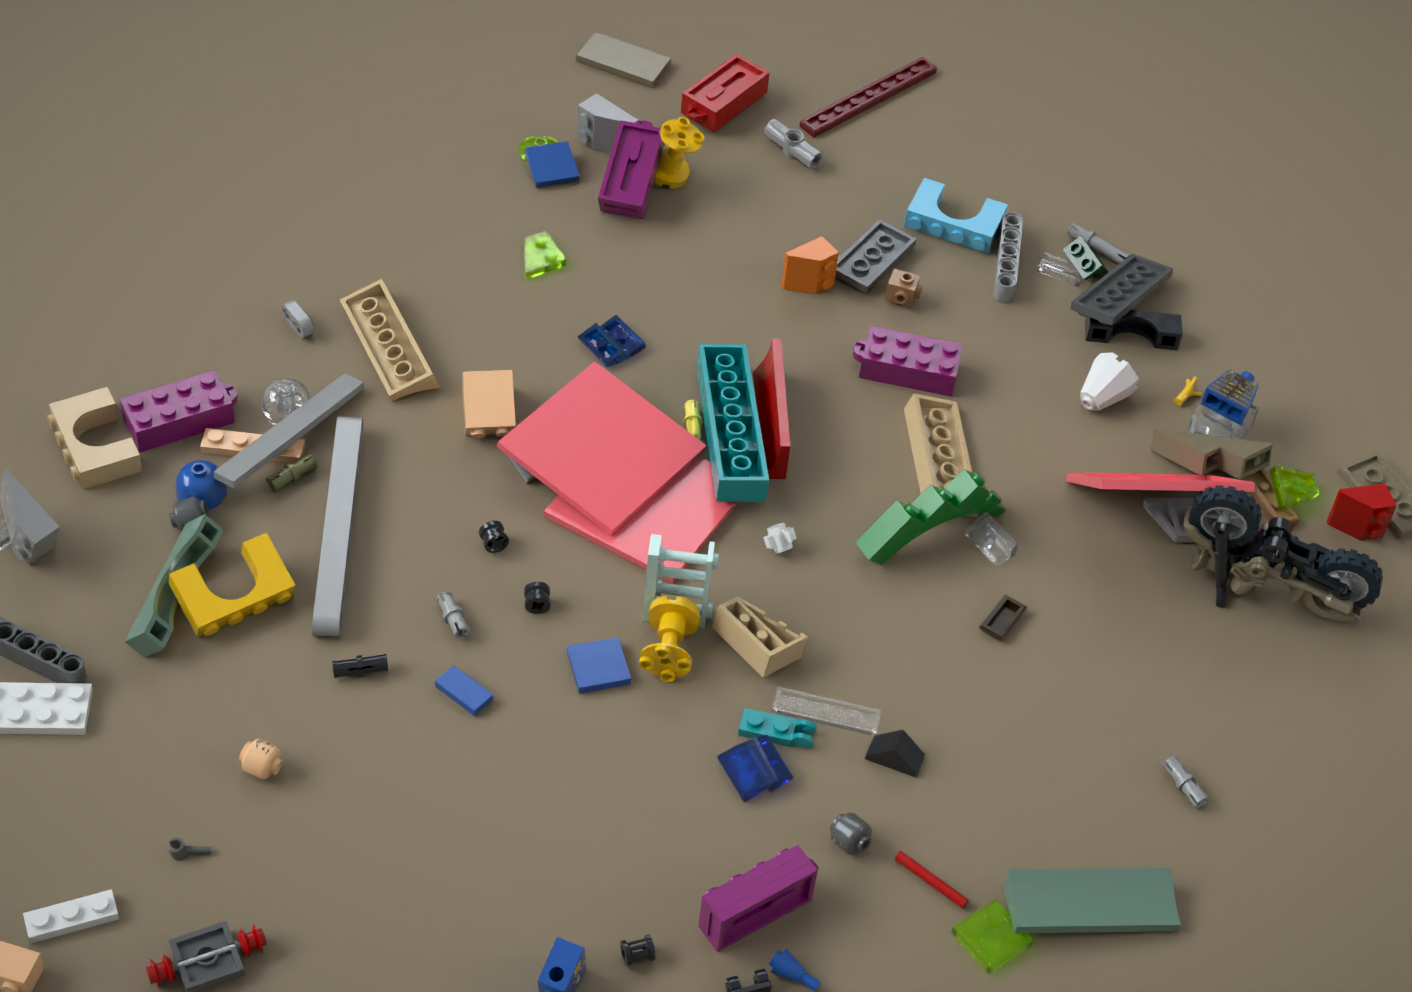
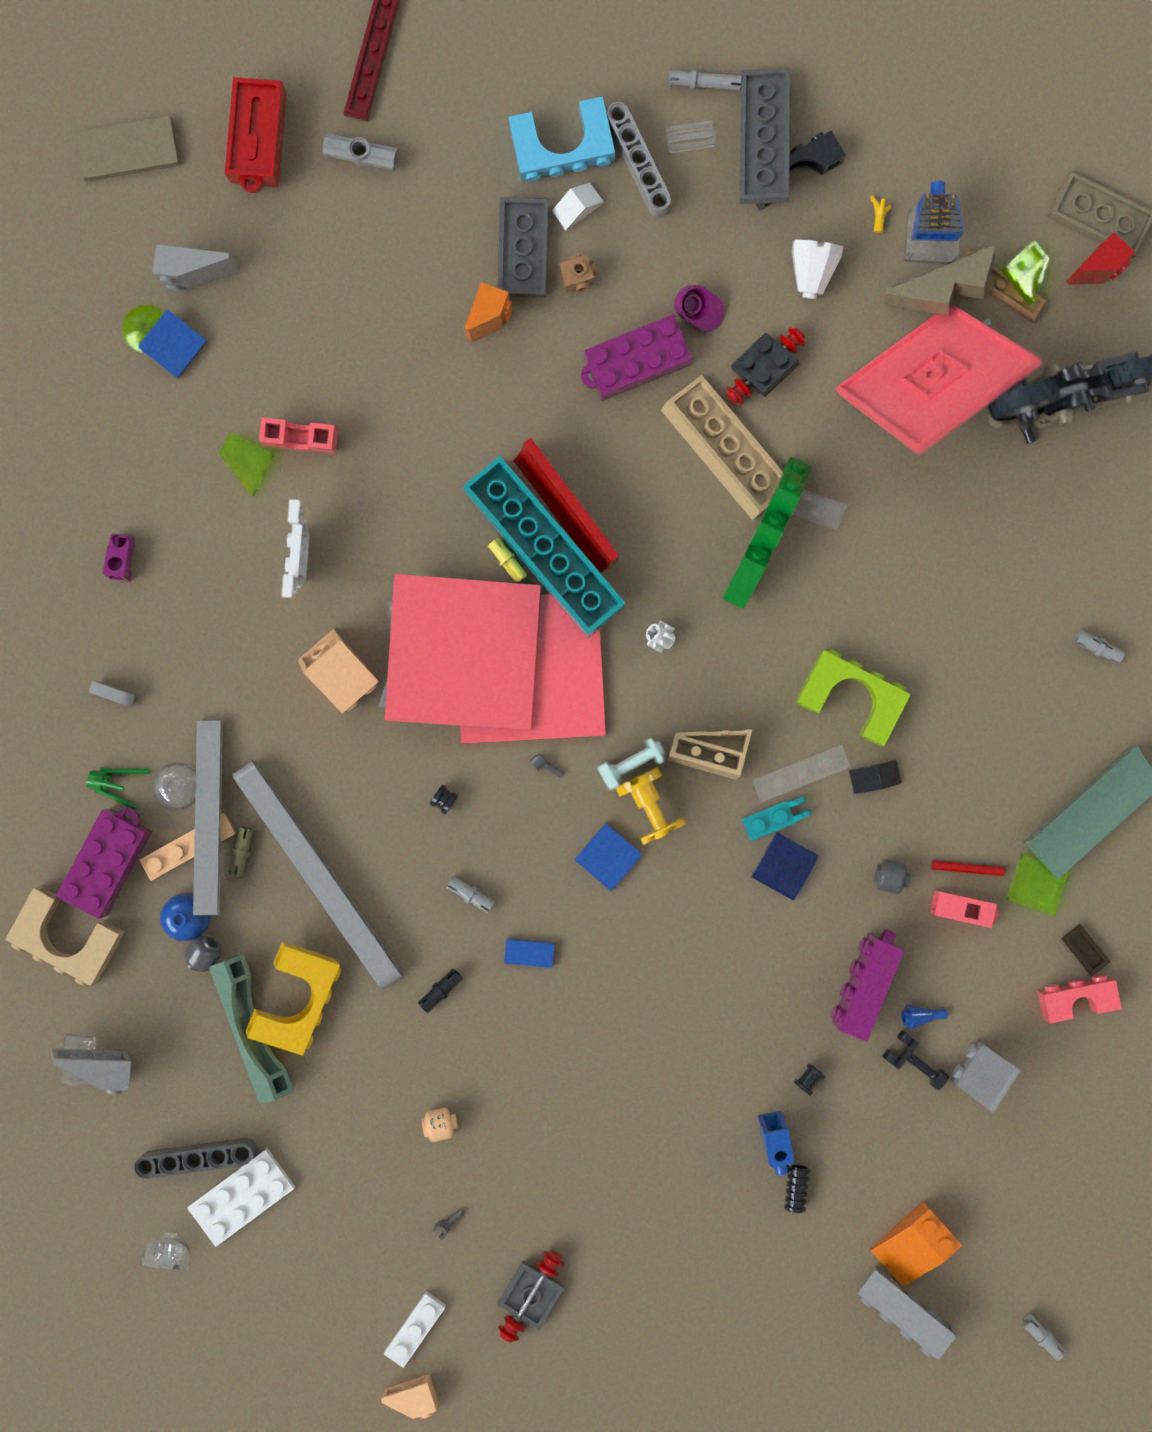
camera: 30 degrees left, 40 degrees up
tan arch [340,279,440,401] -> none
black wheel [524,582,551,614] -> none
clear blue slope [577,315,646,367] -> none
magenta piece [598,120,665,219] -> none
yellow piece [654,117,704,189] -> none
dark brown tile [979,594,1027,641] -> none
bracket [1063,235,1109,280] -> none
none -> green plant [87,767,151,809]
none -> magenta leg [102,533,134,582]
none -> coral arch [259,417,338,454]
none -> white wing [282,500,310,598]
none -> dark grey hand [530,754,563,777]
none -> white slope [551,183,604,231]
none -> magenta cap [674,285,724,331]
none -> black plate [726,327,805,405]
none -> lime arch [794,649,911,746]
none -> coral brick [930,890,999,928]

